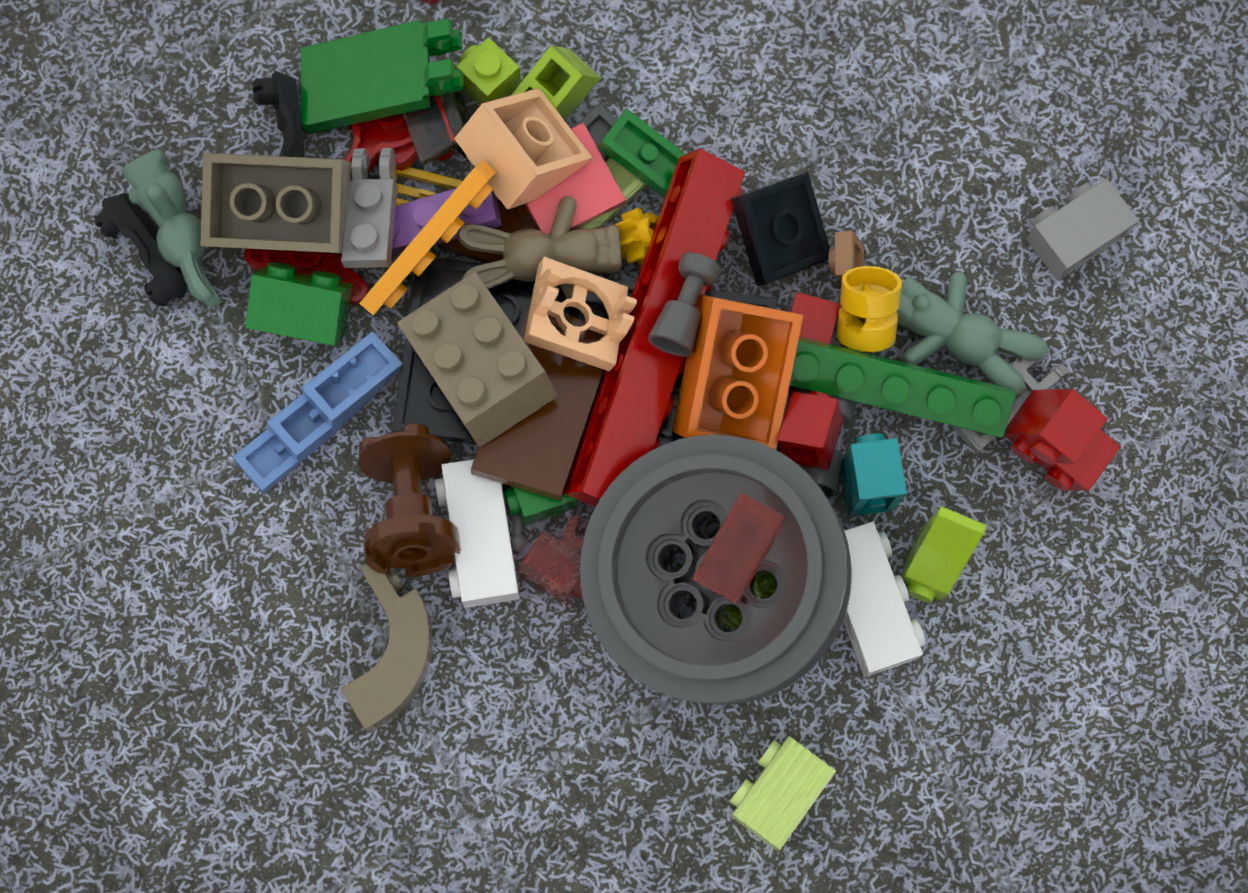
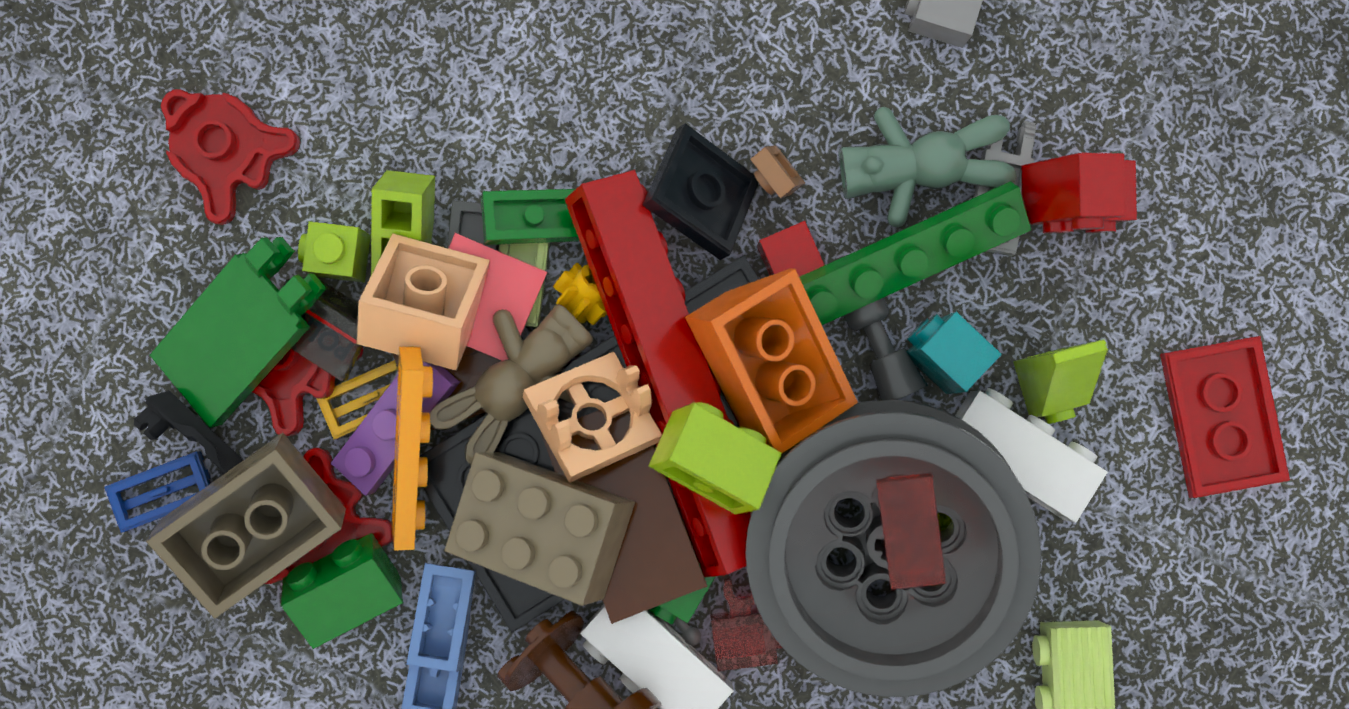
camera: 35 degrees left, 10 degrees up
black piece [94,193,187,306] -> none
sand green animal [122,149,223,307] -> none
light grey hinge [341,148,397,268] -> none
dark grey piece [648,252,721,357] -> none
red brick [778,391,843,470] -> none
yellow wheel [837,266,902,352] -> none
none -> blue tile [104,451,211,533]
none -> lime brick [649,402,782,514]
none -> red tile [1160,336,1290,498]

